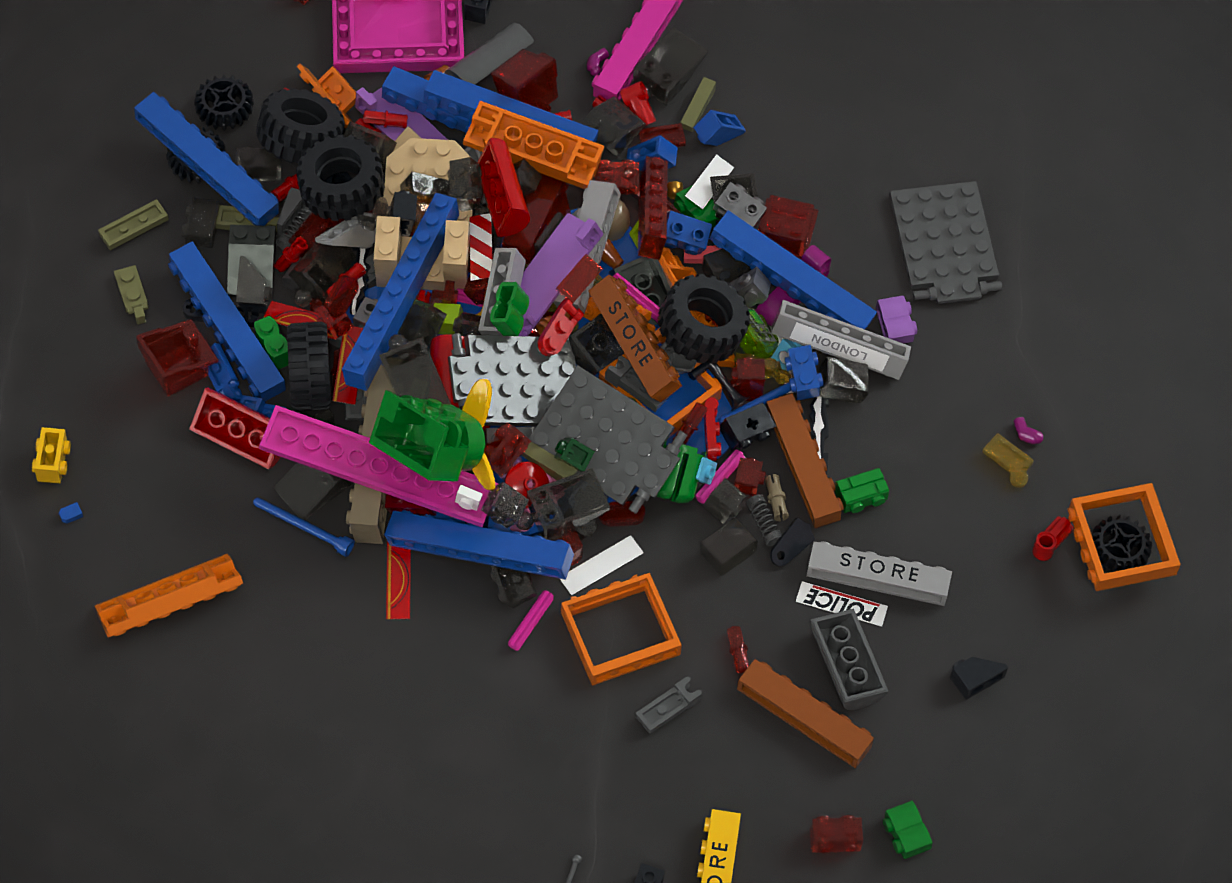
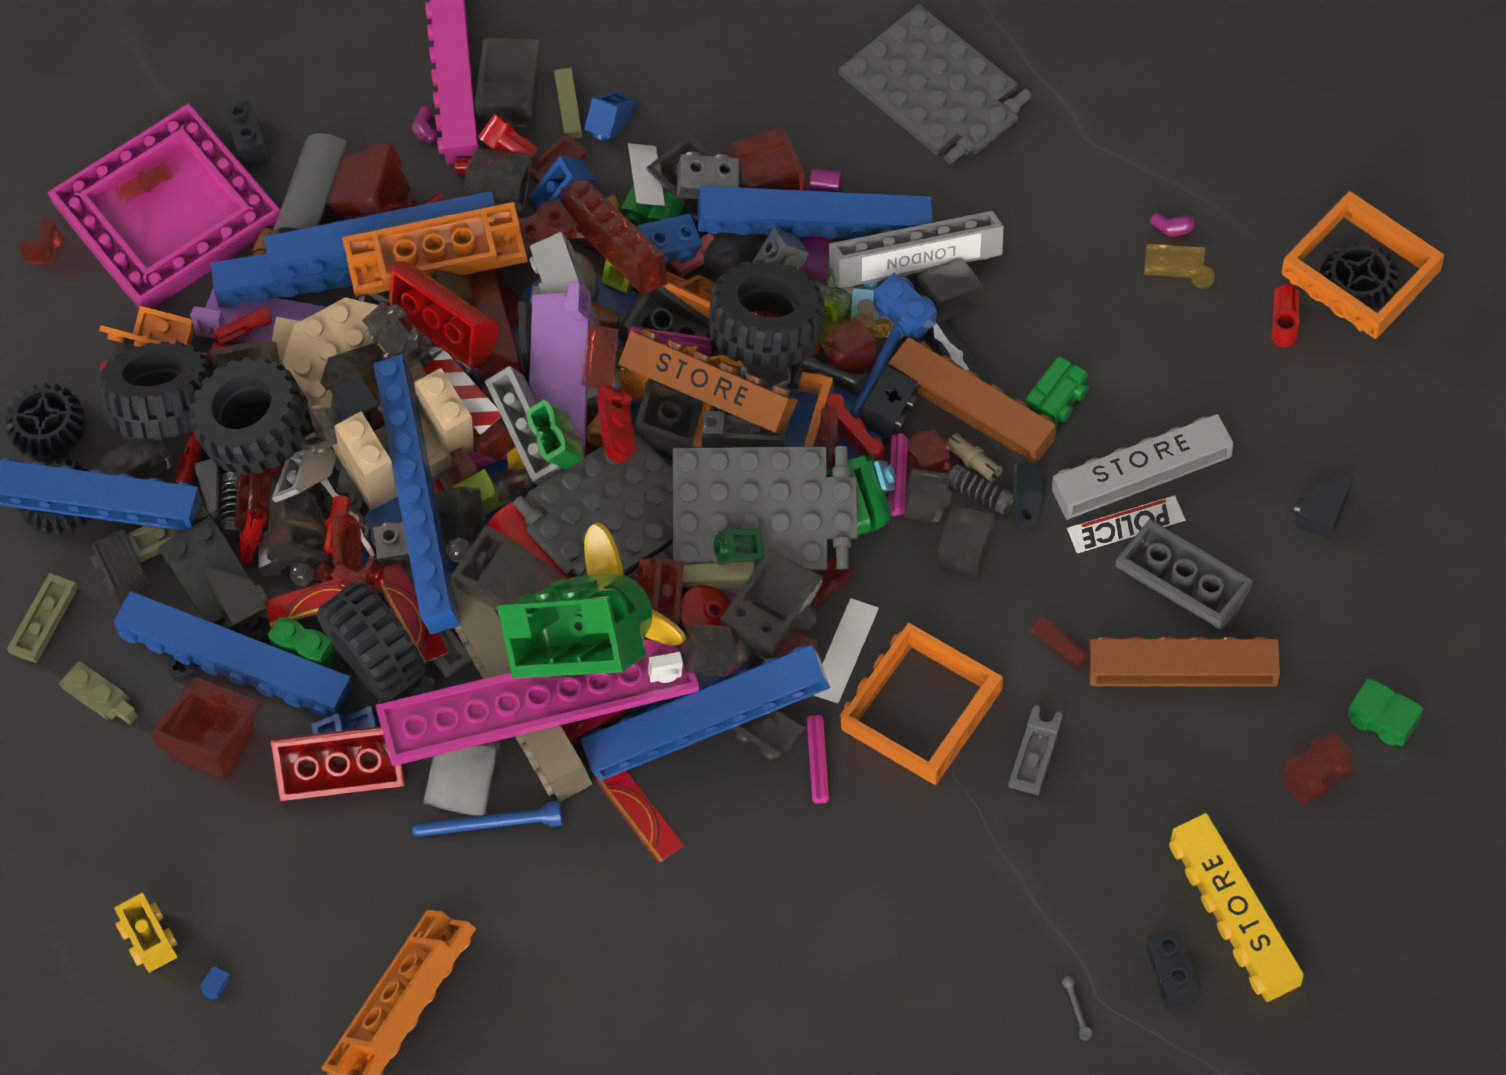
camera: 25 degrees left, 0 degrees up
blue hinge [200,343,243,402] -> none
medium lavender brick [876,296,917,344] -> none

